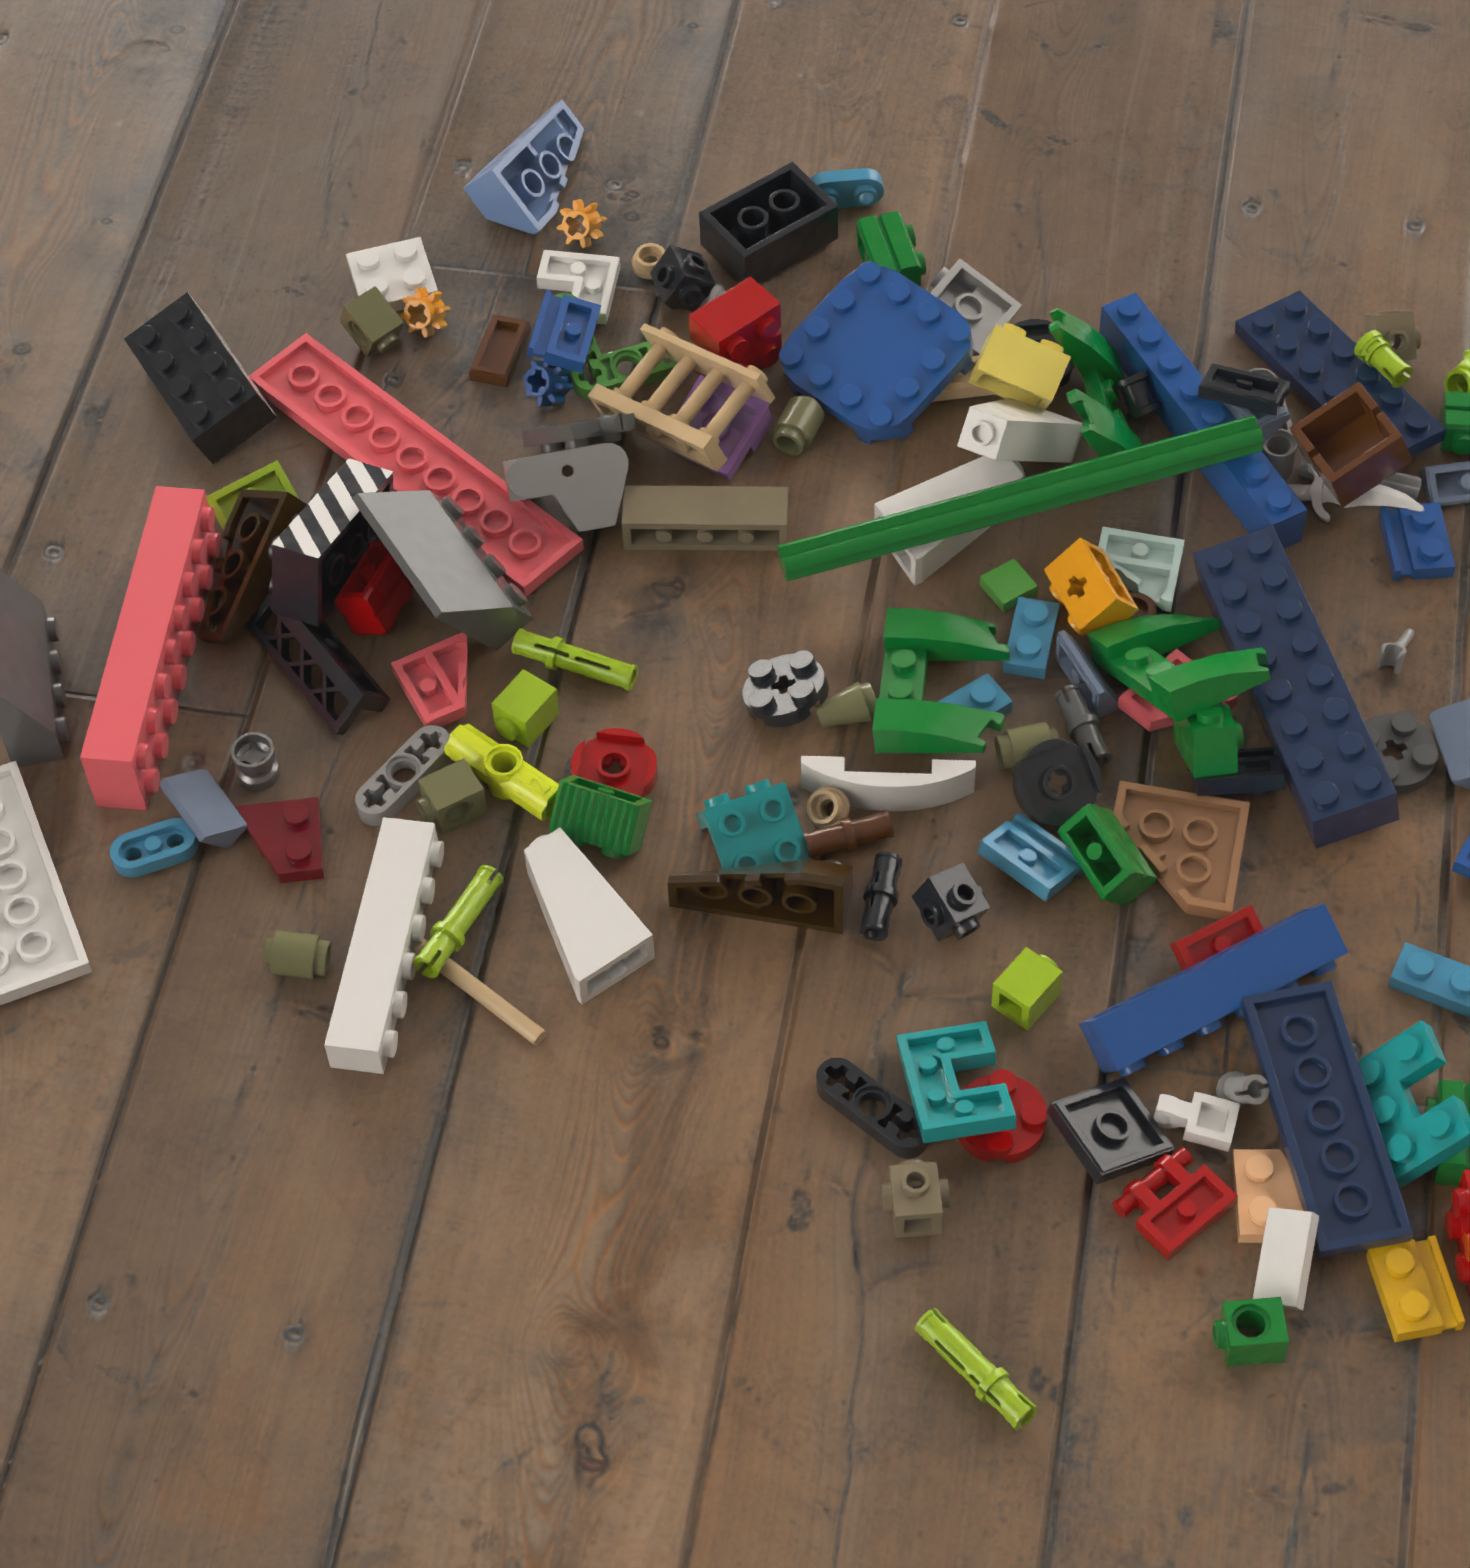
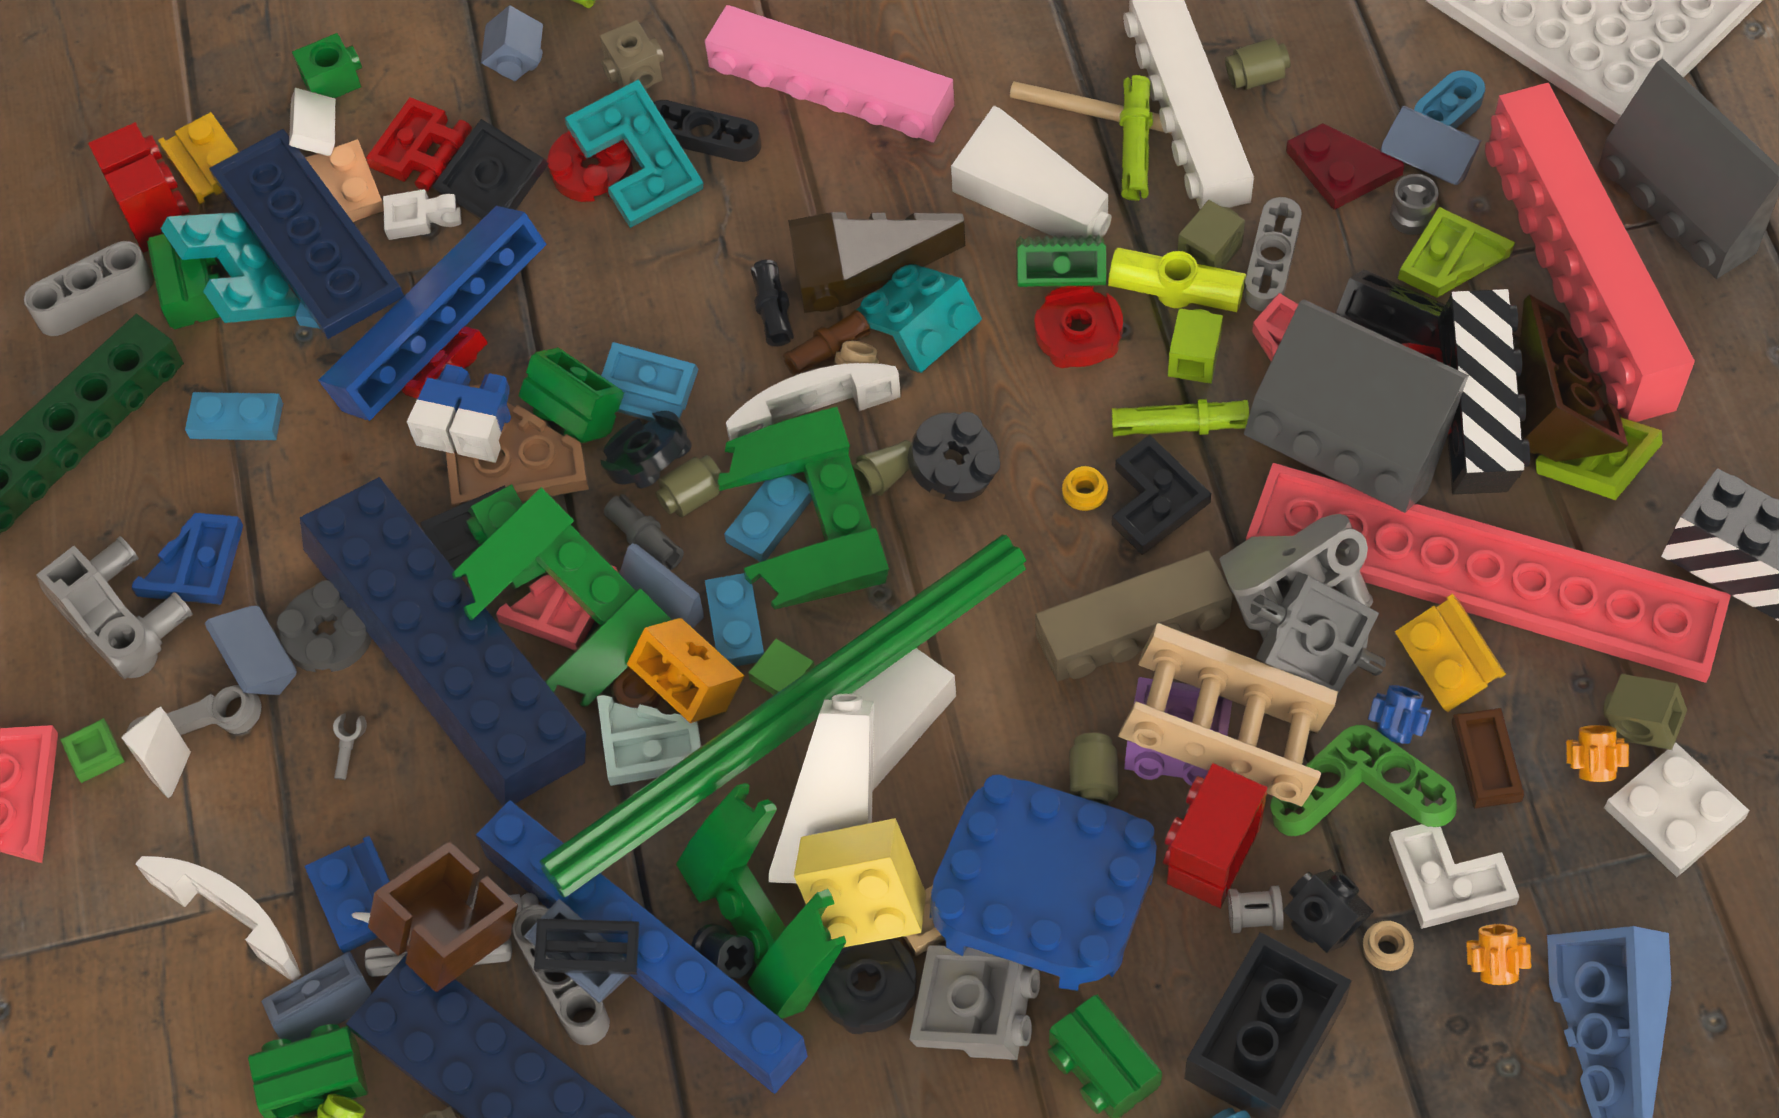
camera: 160 degrees right, 5 degrees up
blue plate [526,289,602,373] -> none
black brick [911,863,991,942] -> none
lime brick [991,947,1063,1031] -> none
light grey pin [1216,1071,1269,1108] -> none
lime pin [1354,330,1413,388] -> none
none -> hips [407,364,511,463]
none -> sand blue brick [481,5,543,81]
none -> bright pink brick [705,5,954,143]
none -> yellow plate [1062,466,1108,511]
none -> black plate [1112,435,1212,555]
none -> yellow plate [1395,594,1506,712]
none -> lime wing [1397,207,1515,298]

